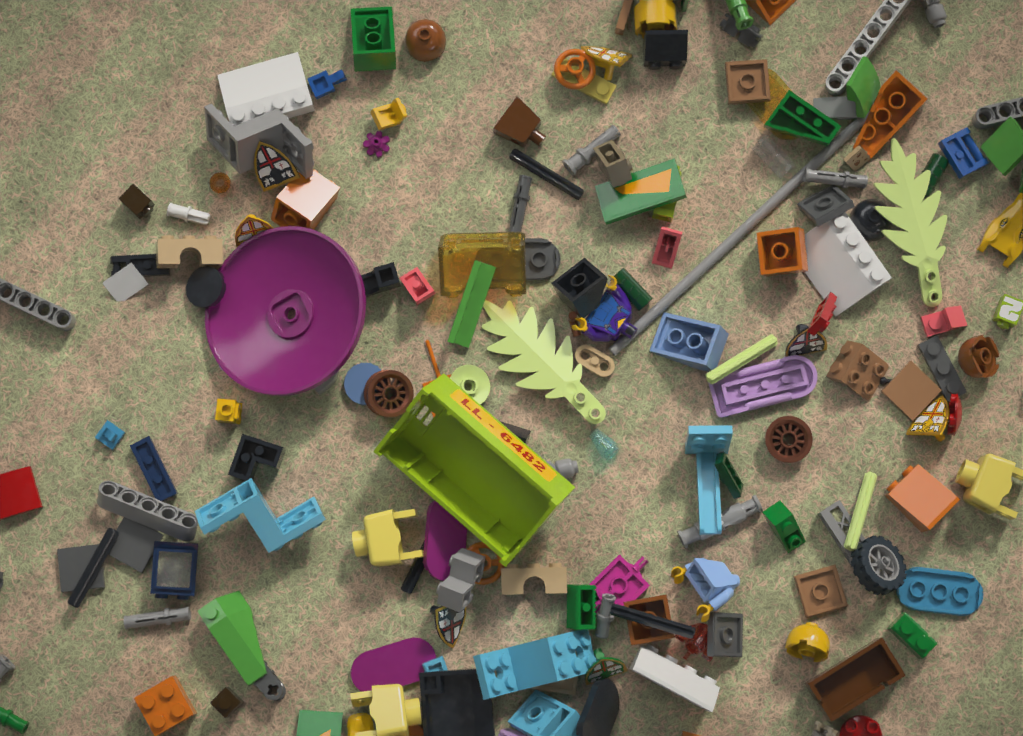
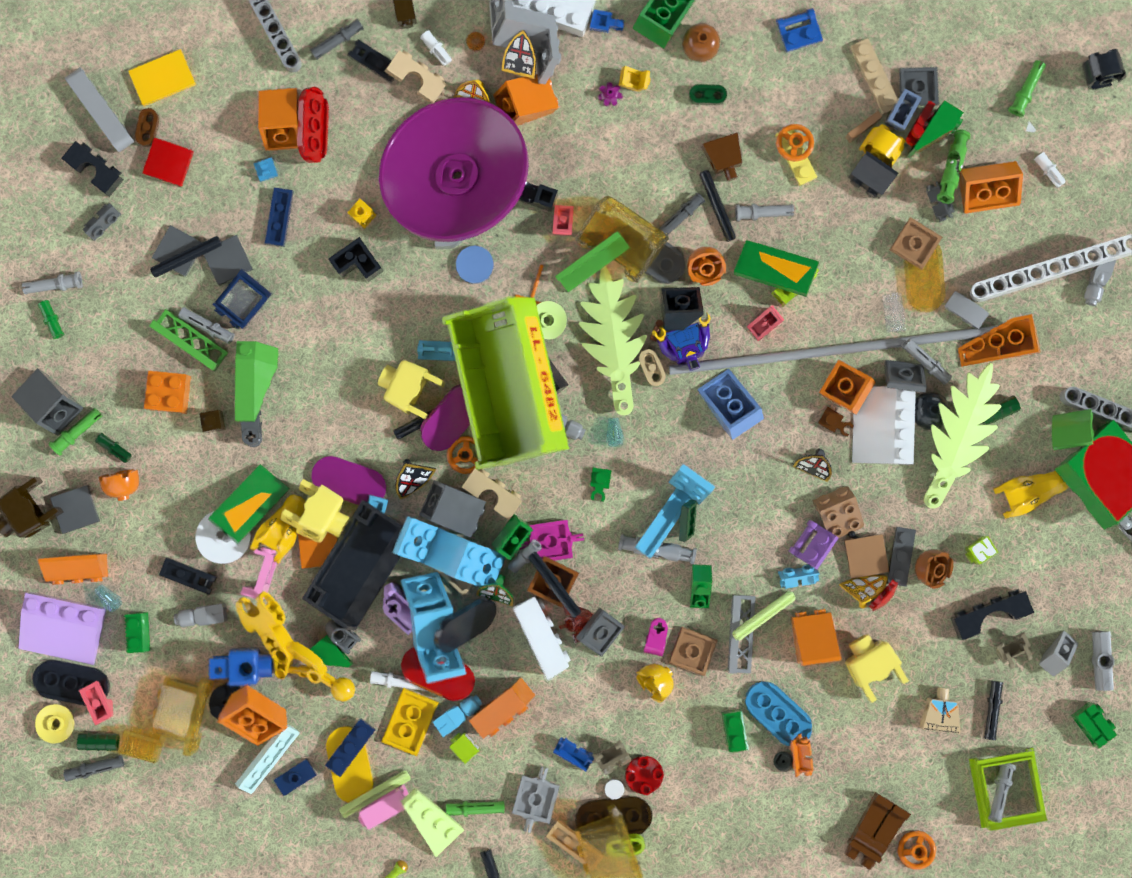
camera: 35 degrees right, 5 degrees up
light grey beam [97,481,198,541] -> none
white sticker [103,262,148,301] -> none
black tile [186,266,226,309] -> none
medium azure bracket [195,478,326,553] -> none
copper wheel [364,370,414,417] -> none
light grey brick [436,548,485,612] -> none
shield [581,46,632,81] -> none
dark tan brick [593,140,633,188] -> none
dark green axle [610,268,653,311] -> none
light blue torso [671,558,740,622] -> none
yellowish green axle [705,334,778,384] -> none
lavender piece [708,355,817,418] -> none
green wedge [764,90,841,146] -> none
copper wheel [765,416,813,463] -> none
reddish brown piece [804,637,906,722] -> none
red plate [807,292,837,336] -> none
tan slope [844,146,870,171] -> none
bright green slope [846,56,881,119] -> none
black wheel [851,535,907,596] -> none
coral slope [920,305,968,337] -> none
blue plate [937,127,990,179] -> none
none -> bright green fence [149,309,228,371]
none -> orange slope [258,88,299,151]
none -> red tile [297,87,329,164]
none -> dark grey pin [310,19,364,60]
none -> medium azure hinge [417,340,456,361]
none -> dark grey slope [419,480,486,537]
none -> green plate [590,467,612,502]
none -> dark pink piece [643,618,668,657]
none -> orange cylinder [687,246,726,286]
none -> dark green plate [689,84,727,105]
none -> pearl dark grey tile [773,751,793,772]
none -> medium azure hinge [778,564,820,589]
none -> medium lavender plate [788,519,838,570]
none -> orange hinge [790,733,814,777]
none -> reddish brown plate [817,407,854,437]

